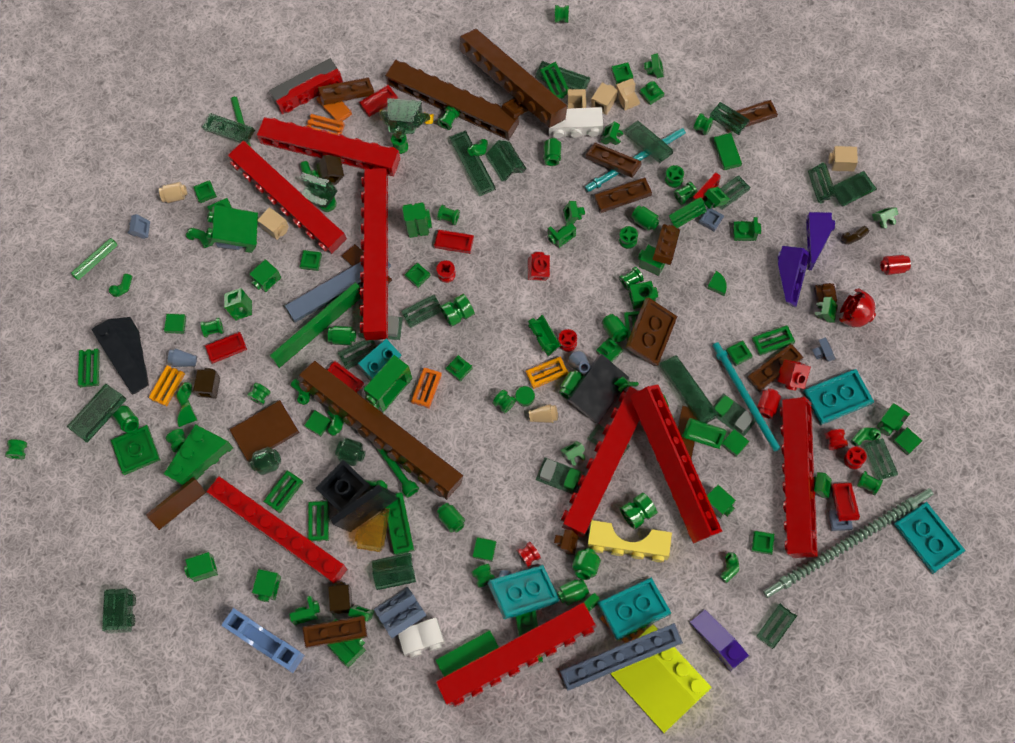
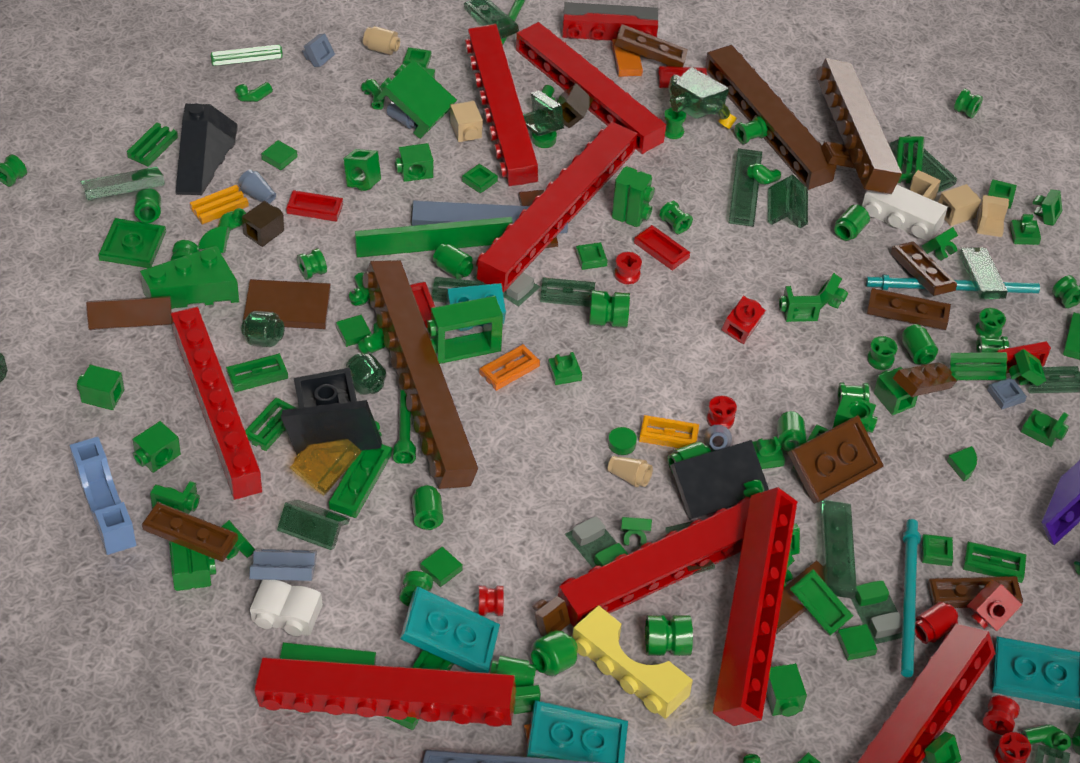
camera: 25 degrees right, 20 degrees down
green bush [201,317,224,338] -> none
orange tile [307,114,345,135] -> none
dark brown brick [328,582,353,615] -> none
green wheel [492,389,516,414] -> none
green hinge [528,315,561,356] -> none
sand blue tile [812,337,836,362] -> none

